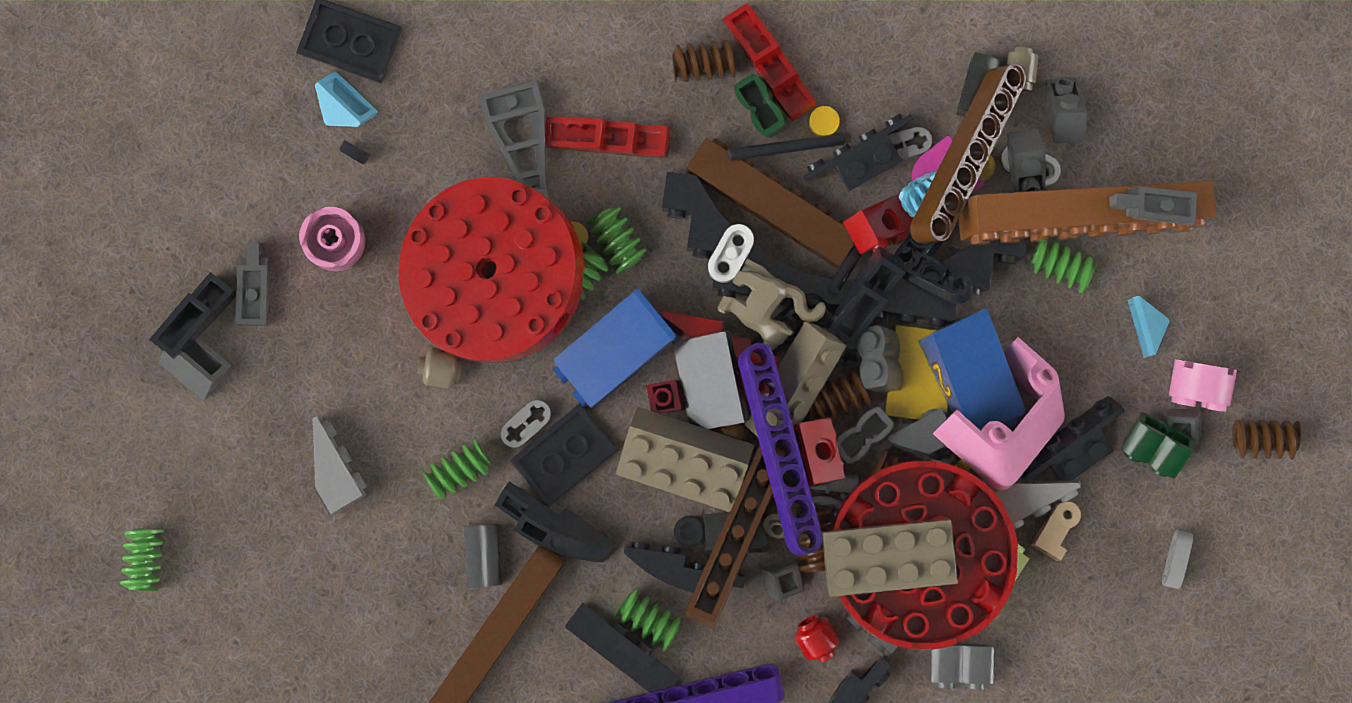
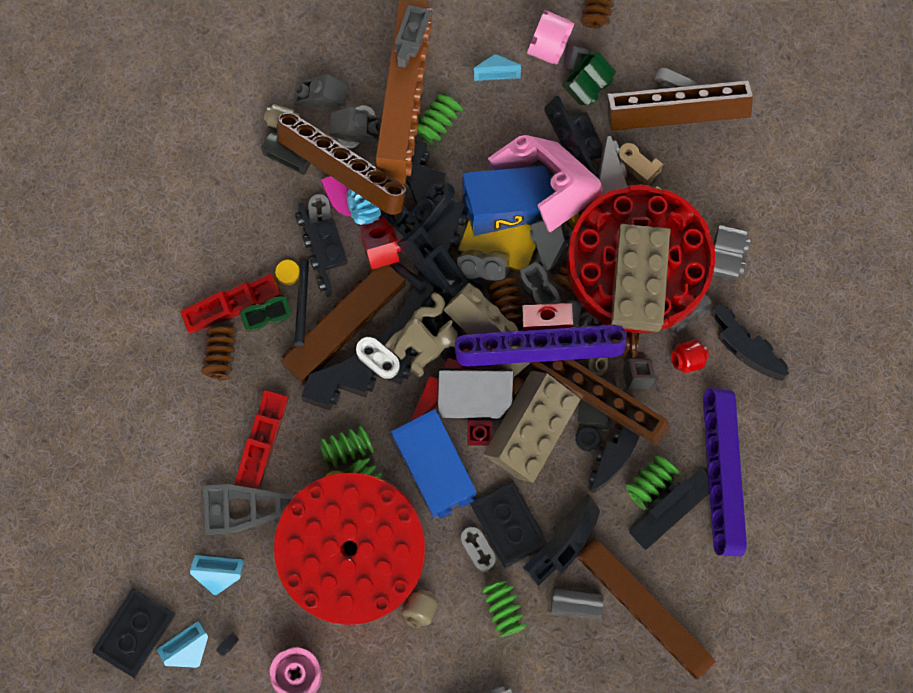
camera: 85 degrees left, 10 degrees down
none -> medium azure slope [190,555,244,595]
none -> reddish brown brick [608,81,753,131]

